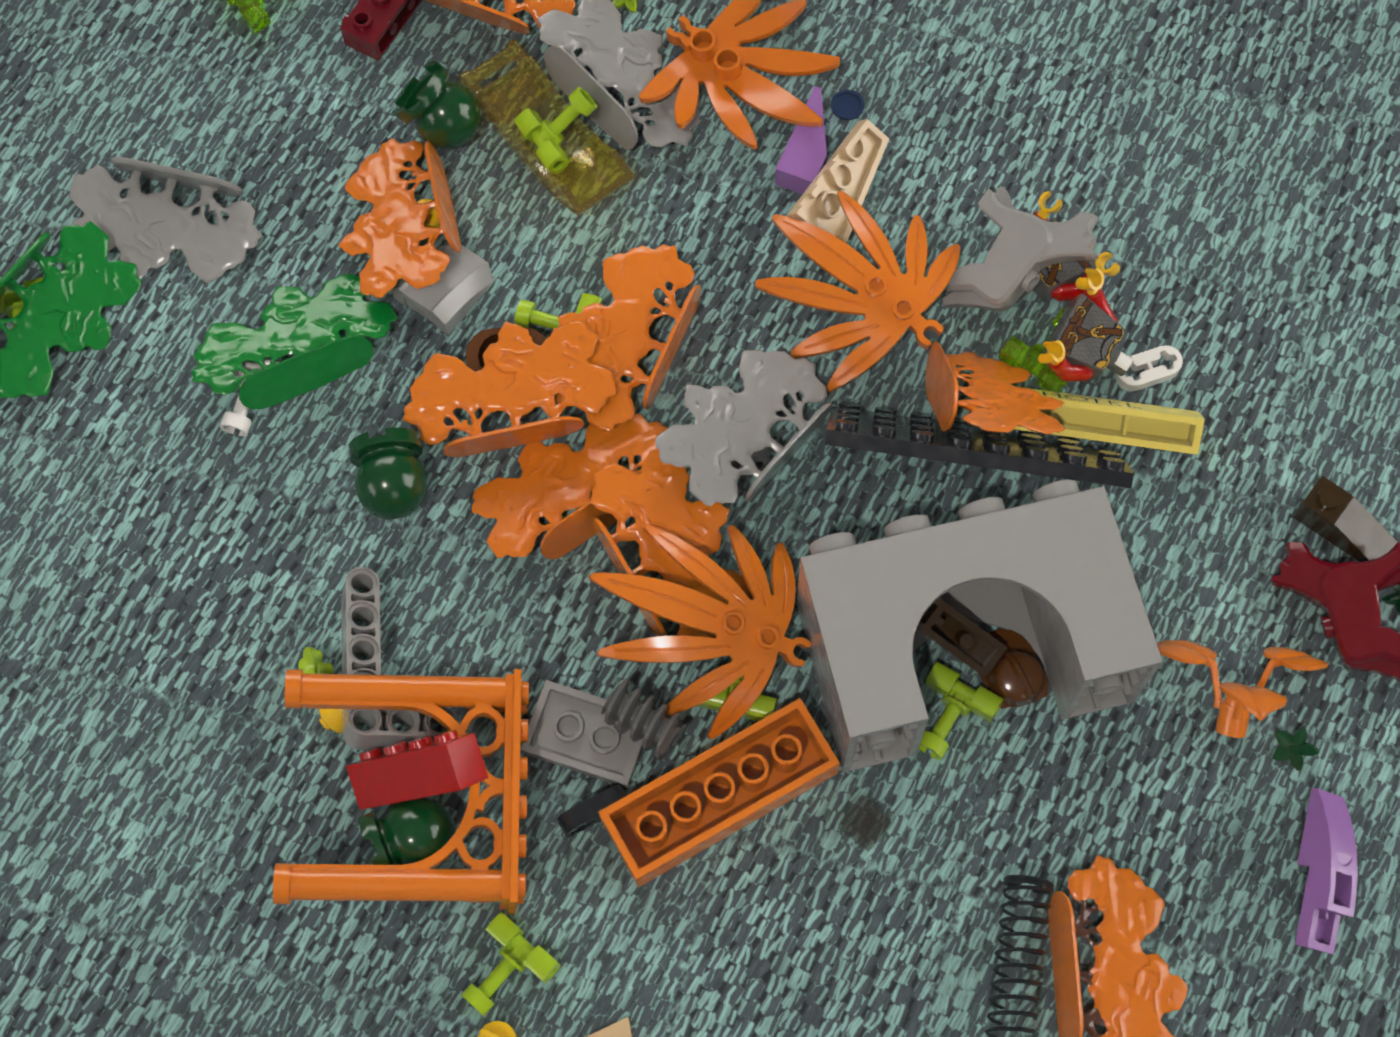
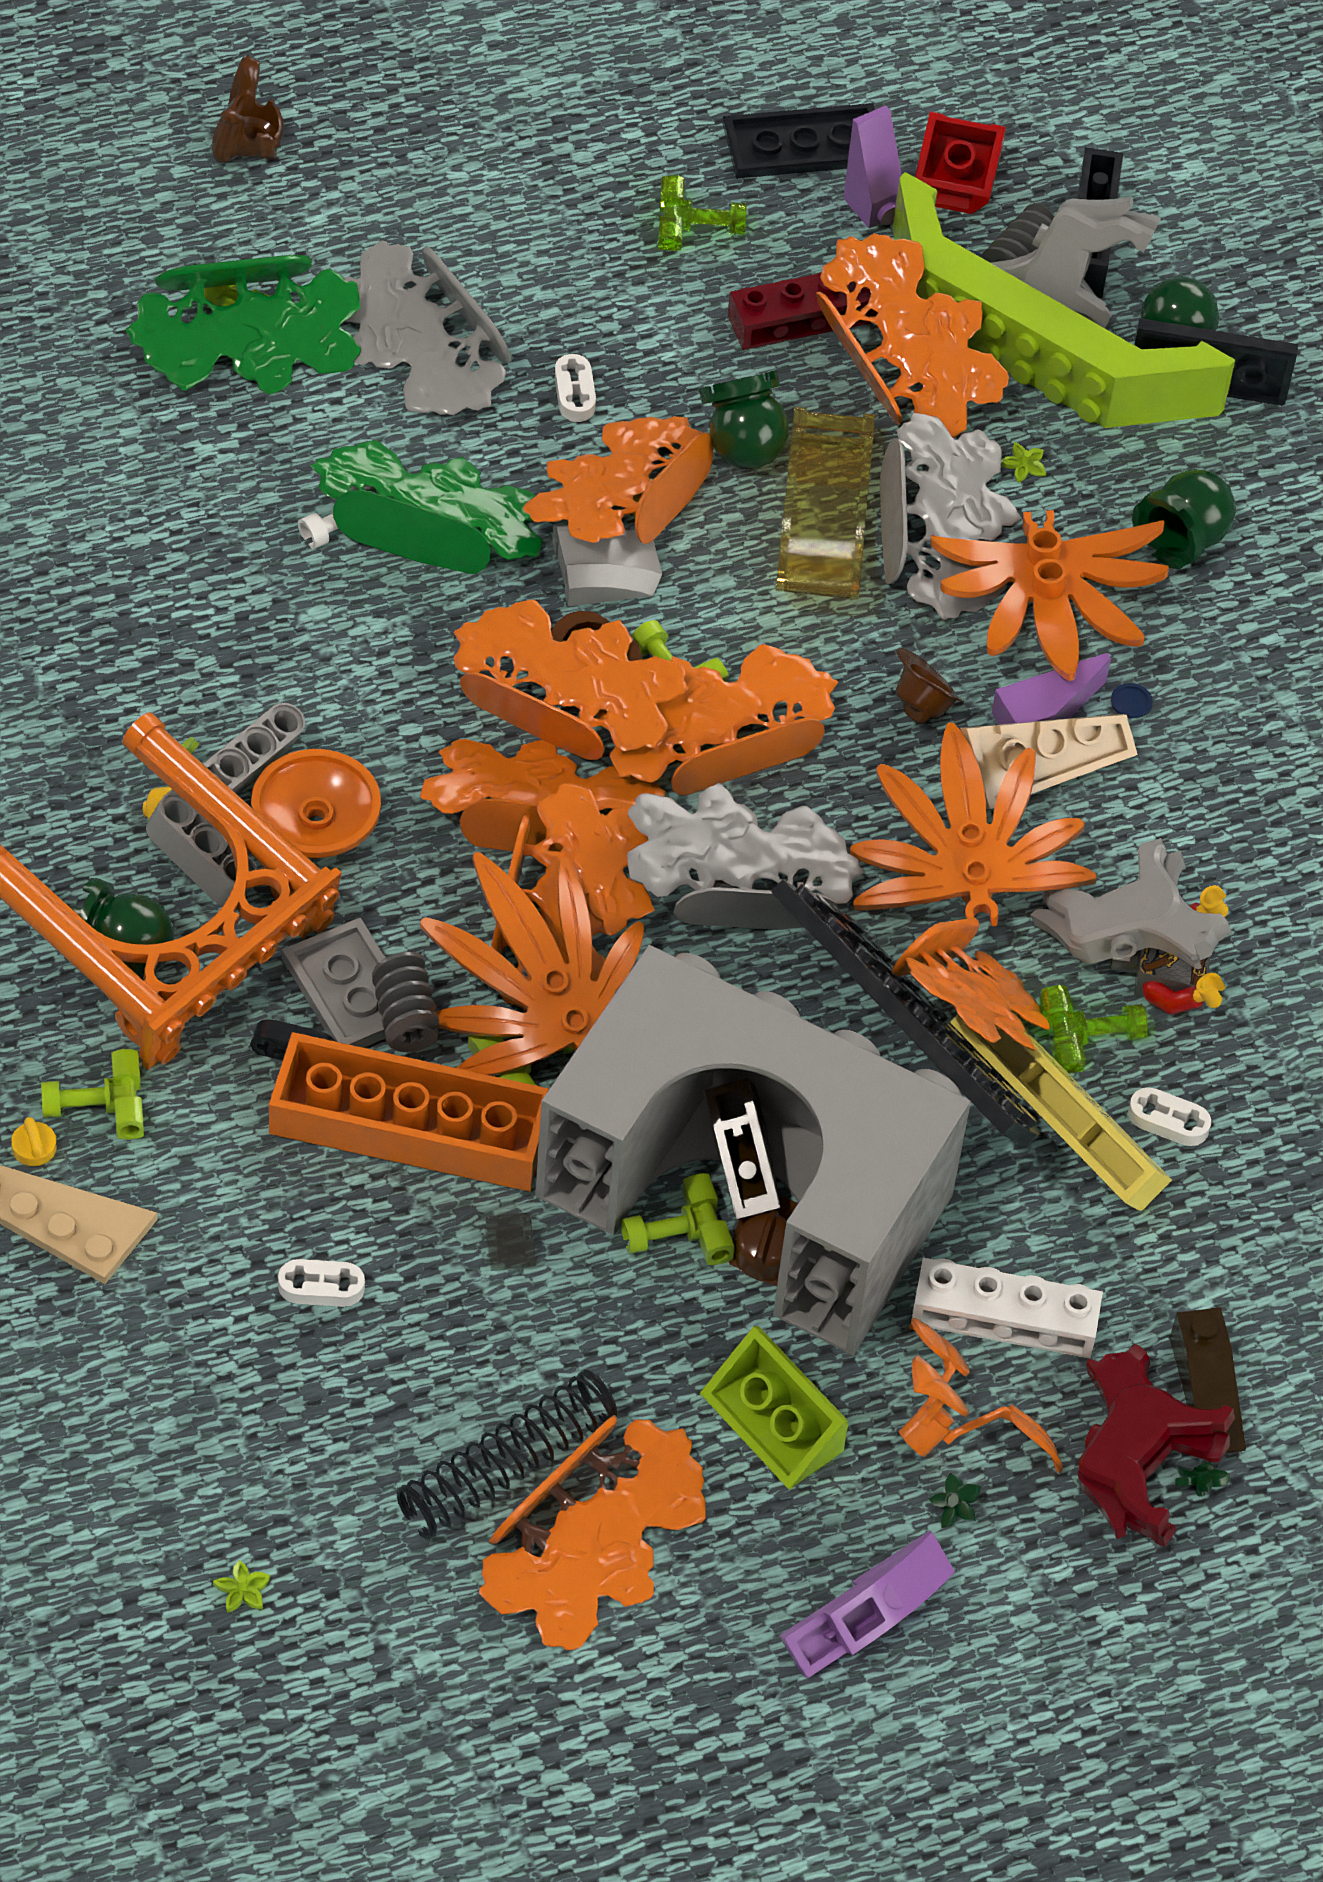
camera: 35 degrees right, 15 degrees down
red brick [346,730,488,810] -> none
dark green tile [348,427,427,520] -> none
lime bar [514,87,598,175] -> none
torso [1038,268,1133,382] -> none
none -> orange dish [251,749,381,858]
none -> white beam [278,1259,365,1307]
none -> white beam [555,354,596,422]
none -> lime slope [700,1326,849,1490]
none -> reddish brown piece [896,648,964,724]
none -> white brick [912,1258,1103,1358]

